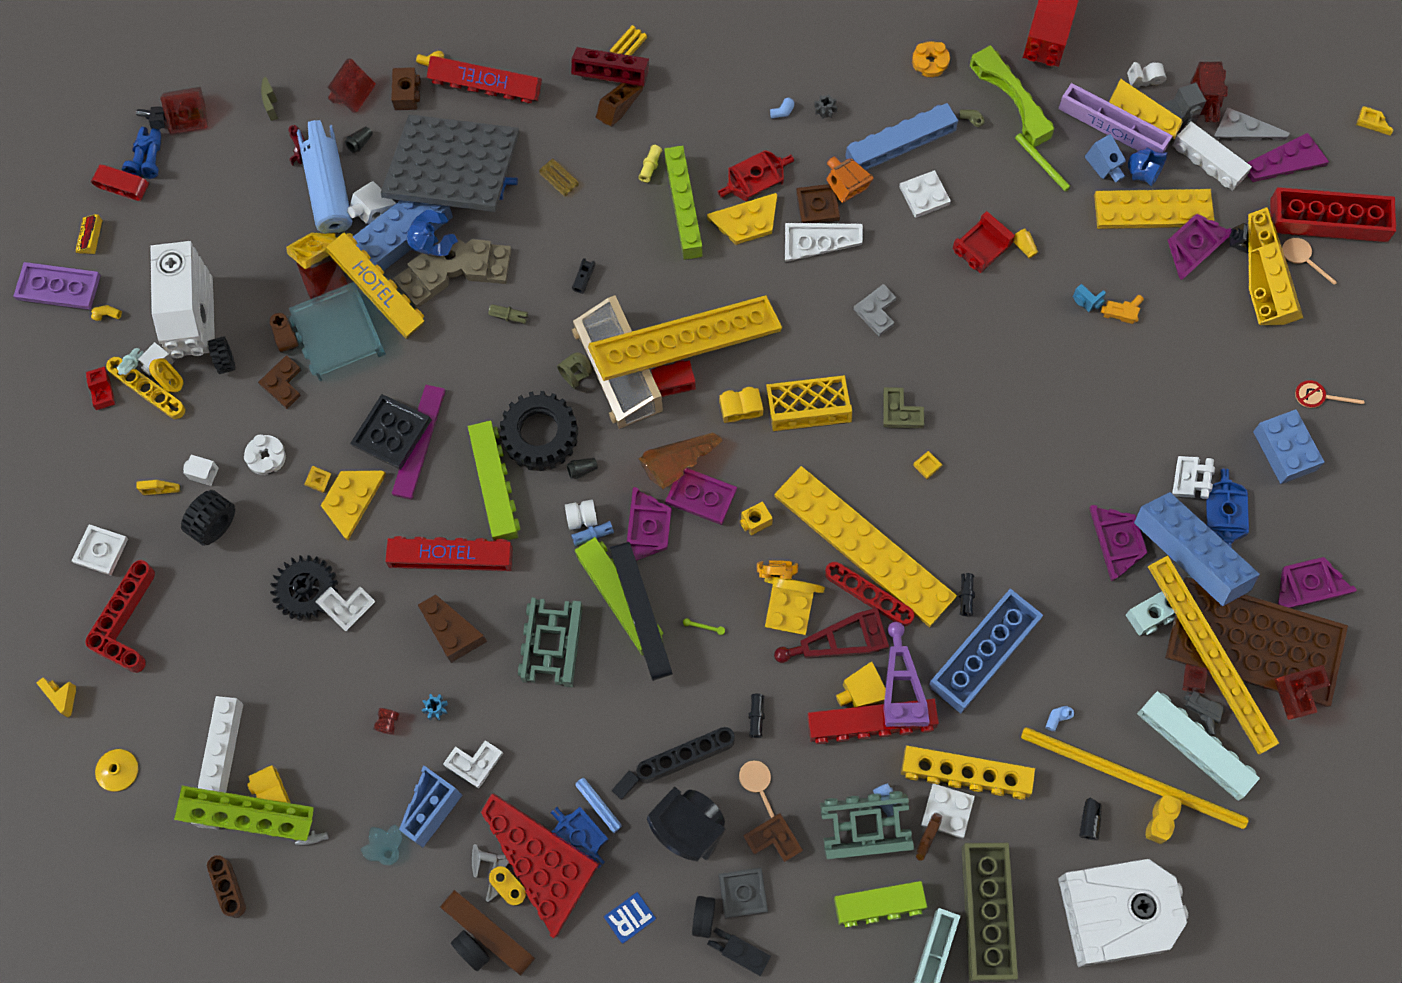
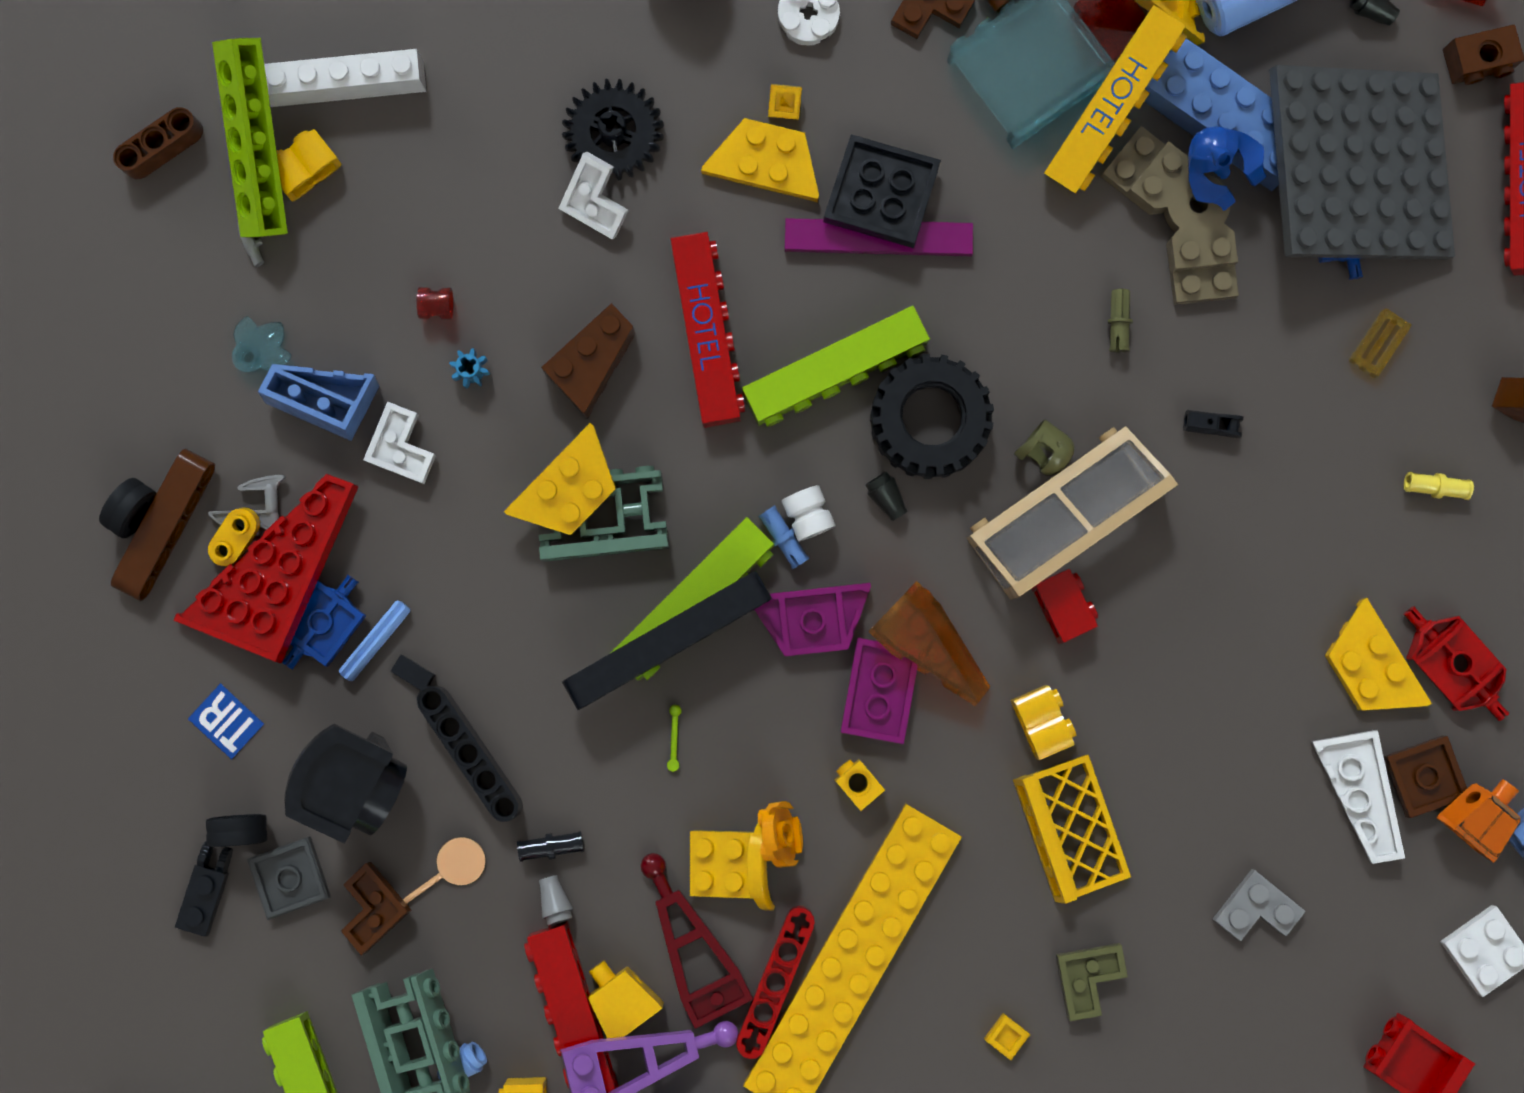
camera: 75 degrees right, 15 degrees up
white torso [347,181,396,224] -> none
yellow plate [588,295,782,381] -> none
lime brick [664,146,703,260] -> none
none -> yellow wing [504,423,616,535]
none -> light grey cone [539,875,573,926]

